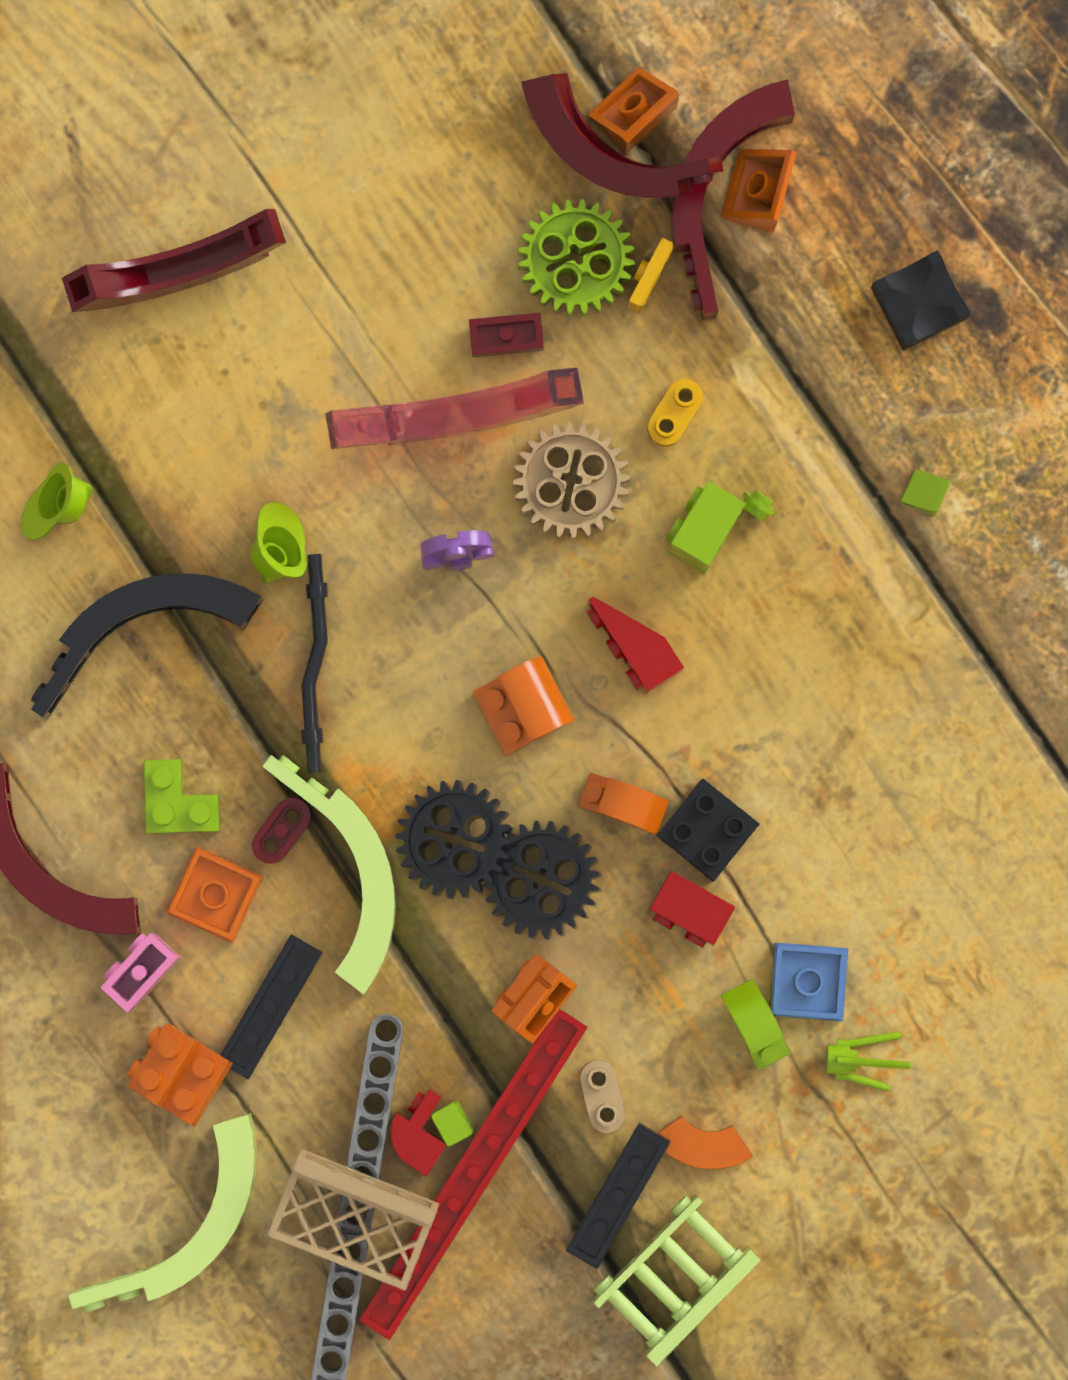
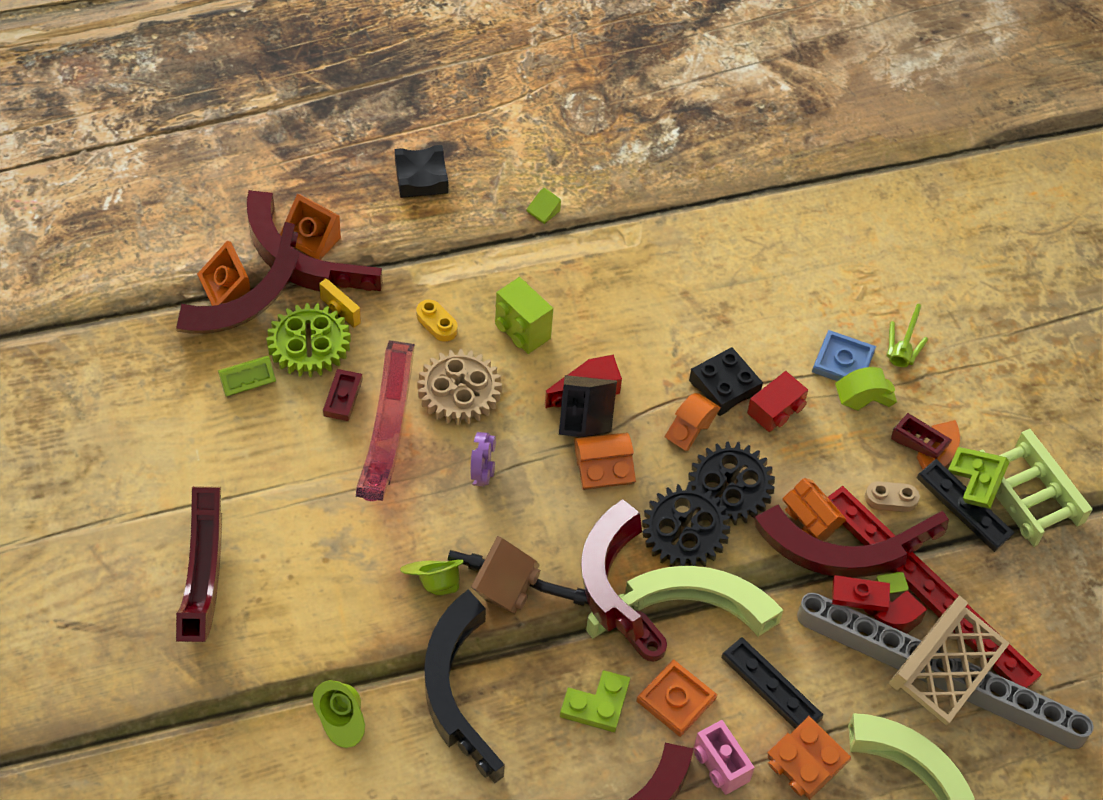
camera: 70 degrees left, 30 degrees down
none -> lime plate [218,356,276,397]
none -> medium nougat slope [471,536,541,615]
none -> black slope [558,375,617,437]
none -> arch [581,499,644,642]
none -> dark red arch [755,504,949,578]
none -> red plate [832,575,890,612]
none -> dark red slope [891,413,952,459]
none -> lime plate [948,447,1010,509]

